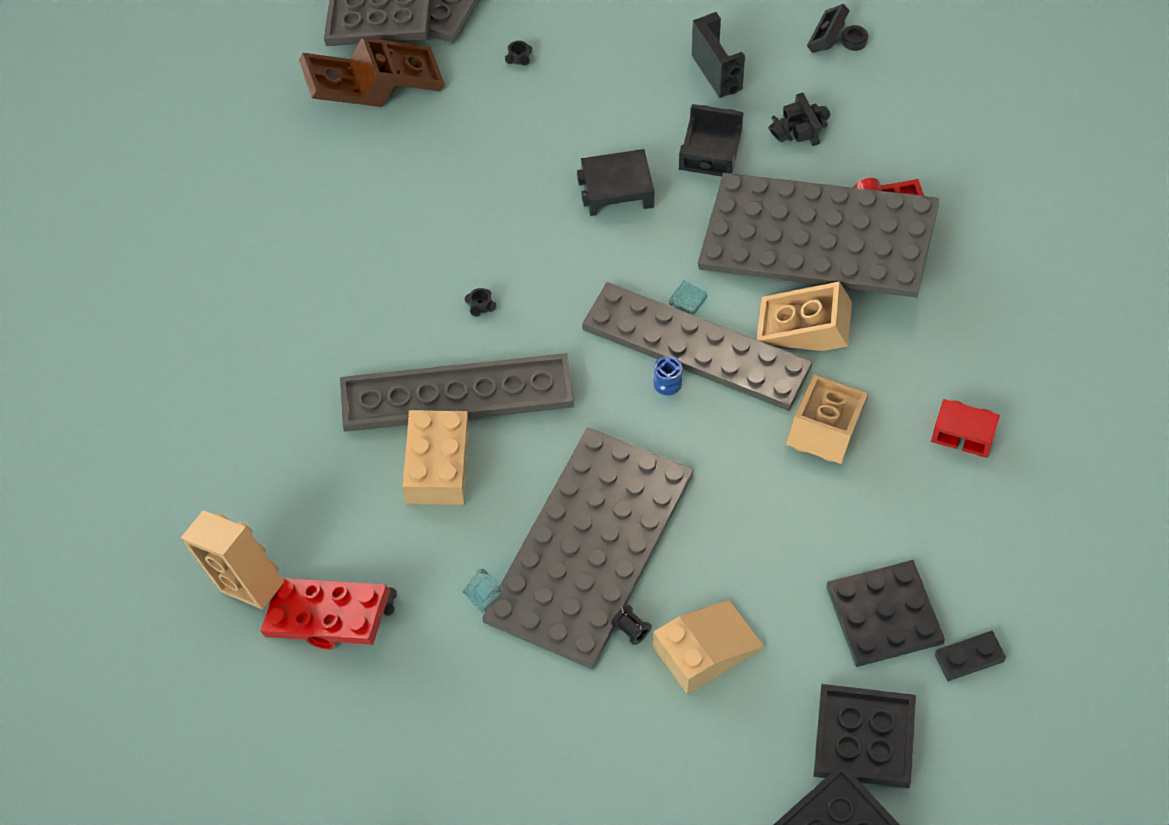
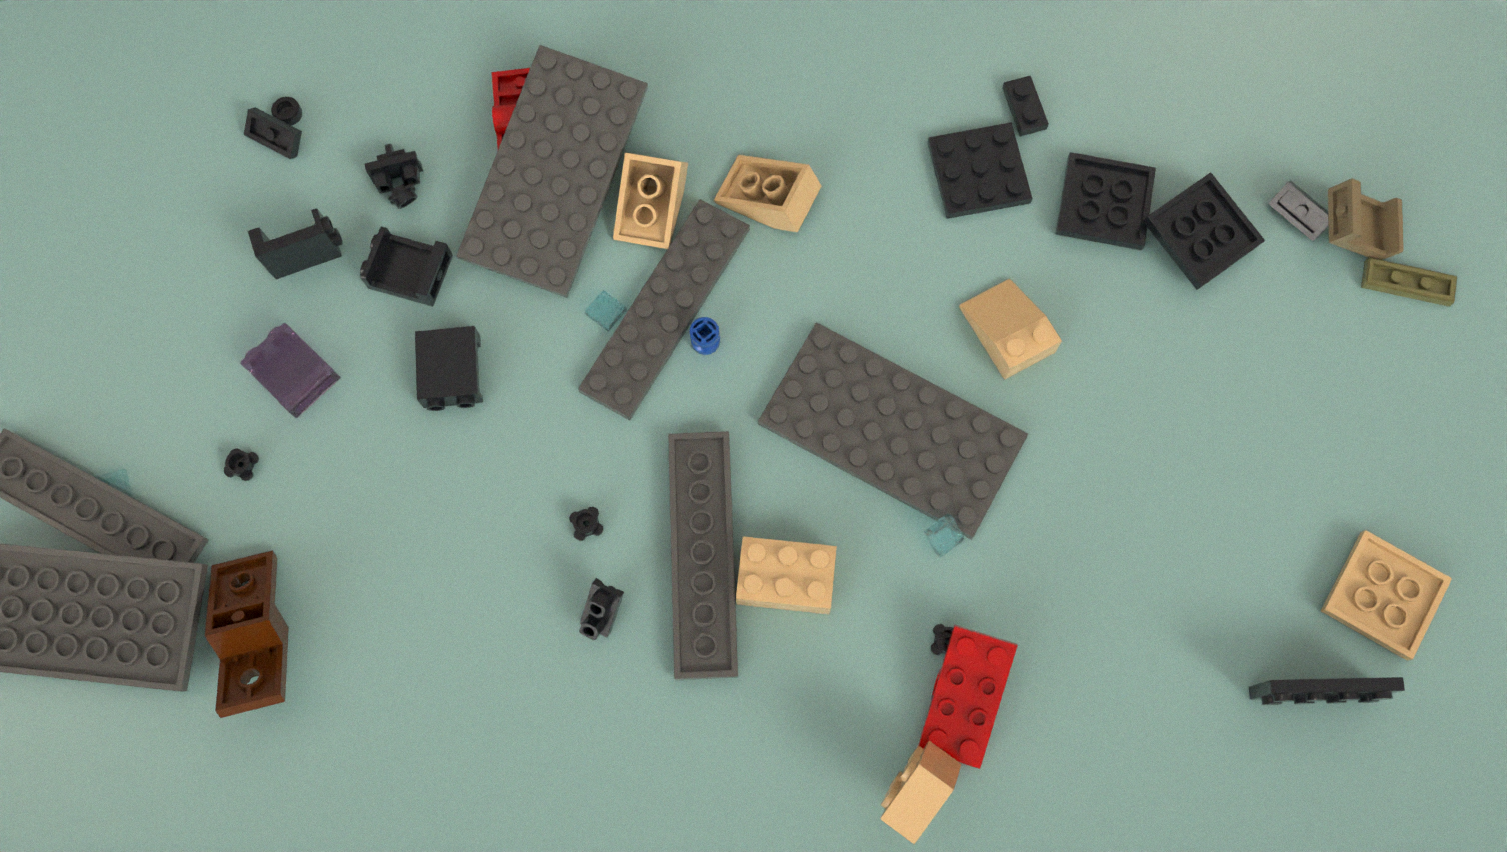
camera: 85 degrees left, 15 degrees up
black bush [611,605,652,645] -> none
red piece [931,399,1000,458] -> none
none -> clear purple panel [240,323,341,419]
none -> black hips [579,578,624,640]

